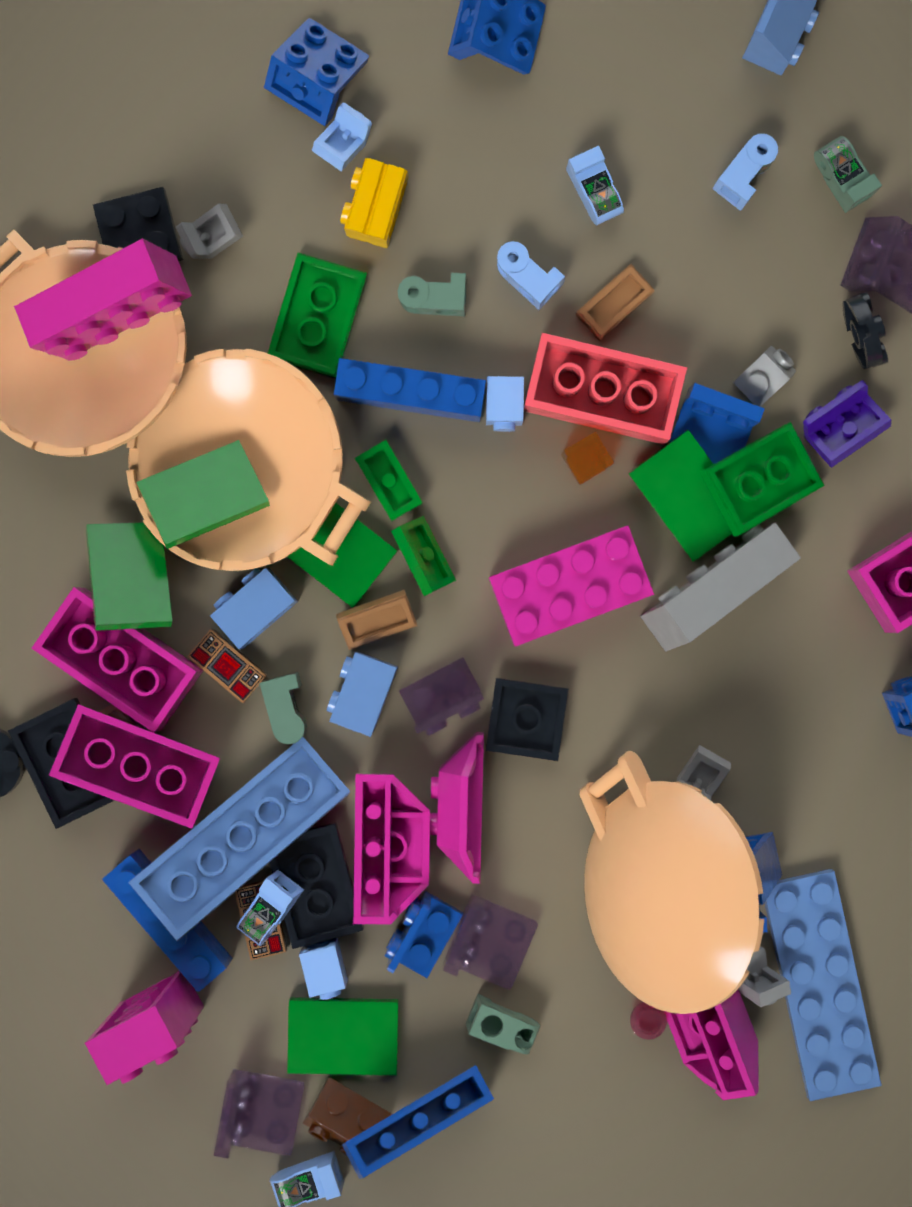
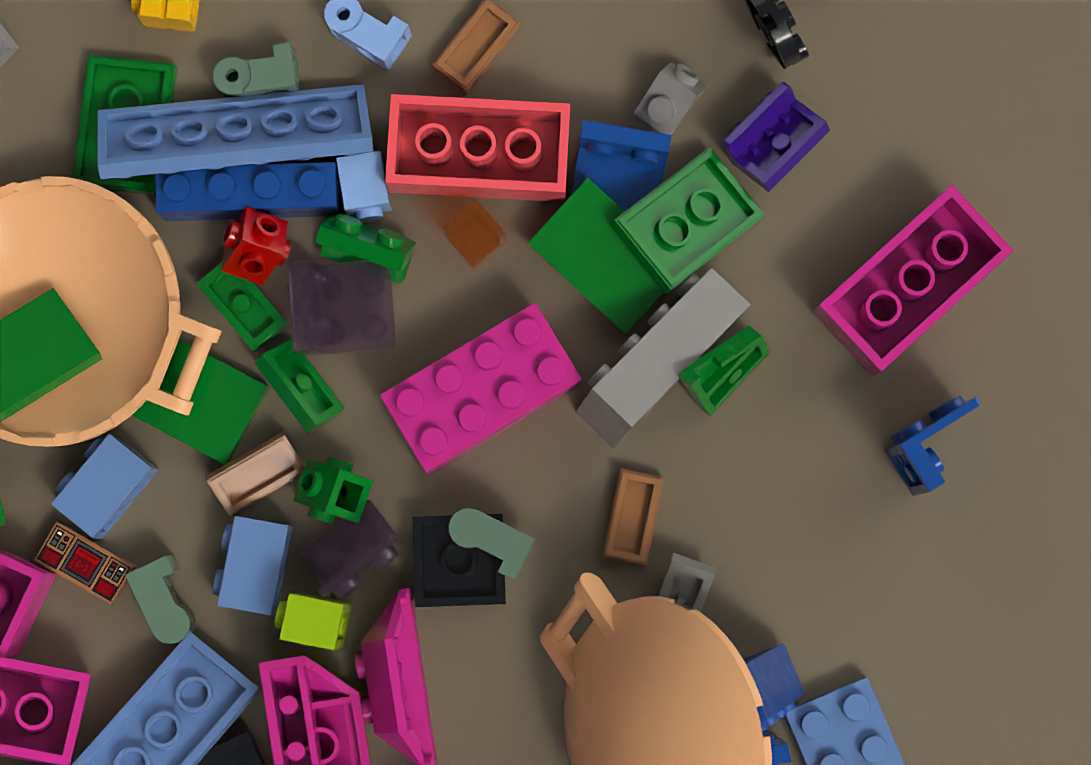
camera: 10 degrees left, 5 degrees down
none -> medium blue plate [97,84,373,179]
none -> red brick [221,206,291,286]
none -> lime brick [275,593,352,650]
none -> clear purple bracket [288,260,396,356]
none -> green brick [293,456,373,524]
none -> green bracket [315,213,416,283]
none -> sand green leg [449,508,536,581]
none -> medium nougat tile [602,469,664,566]
none -> green wing [678,325,770,416]

